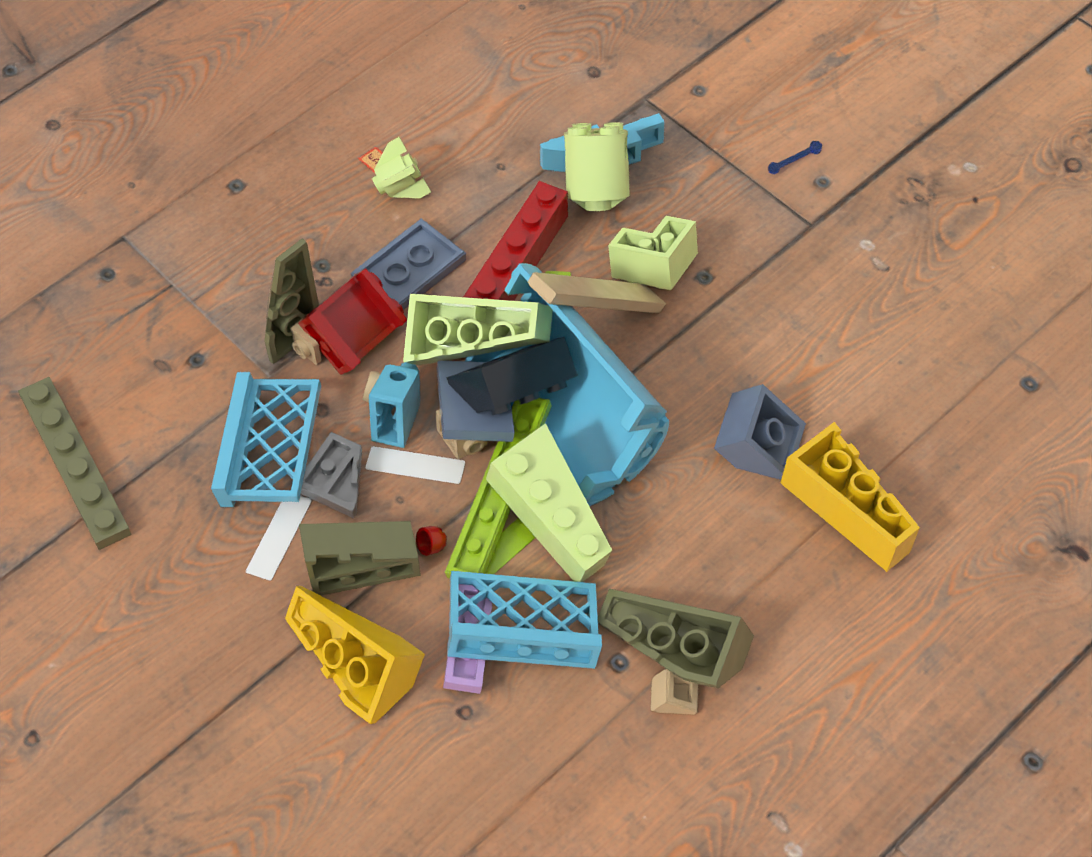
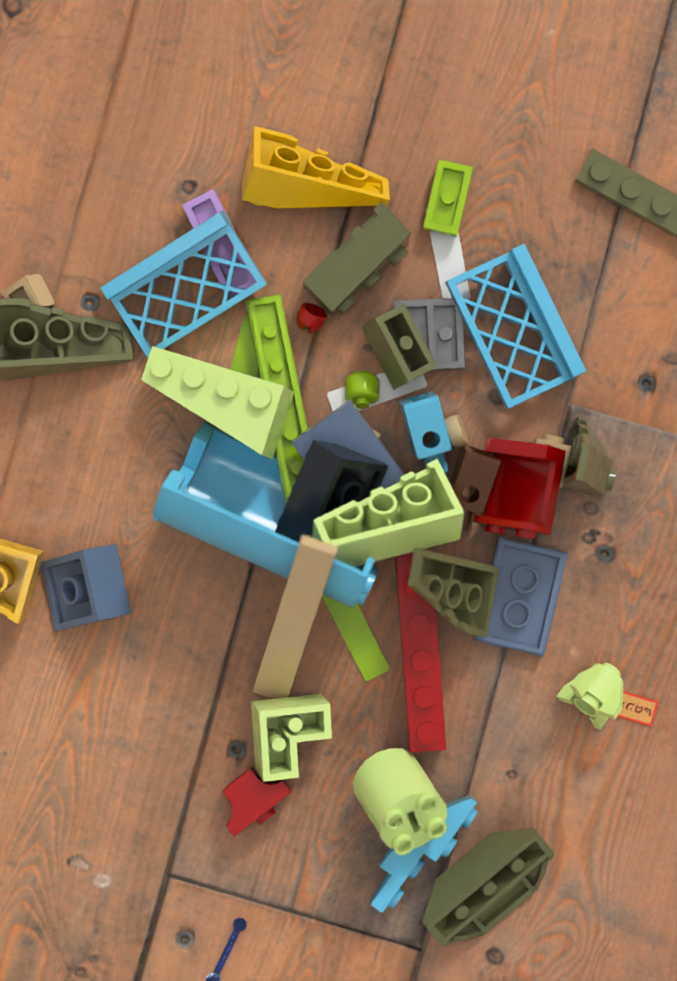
camera: 145 degrees right, 30 degrees up
none -> red brick [222,767,292,837]
none -> lime piece [345,371,380,409]
none -> olive brick [361,304,438,390]
none -> olive wedge [408,548,499,637]
none -> olive wedge [422,828,554,947]
none -> lime plate [423,159,473,238]
none -> reddish brown torso [450,445,501,530]

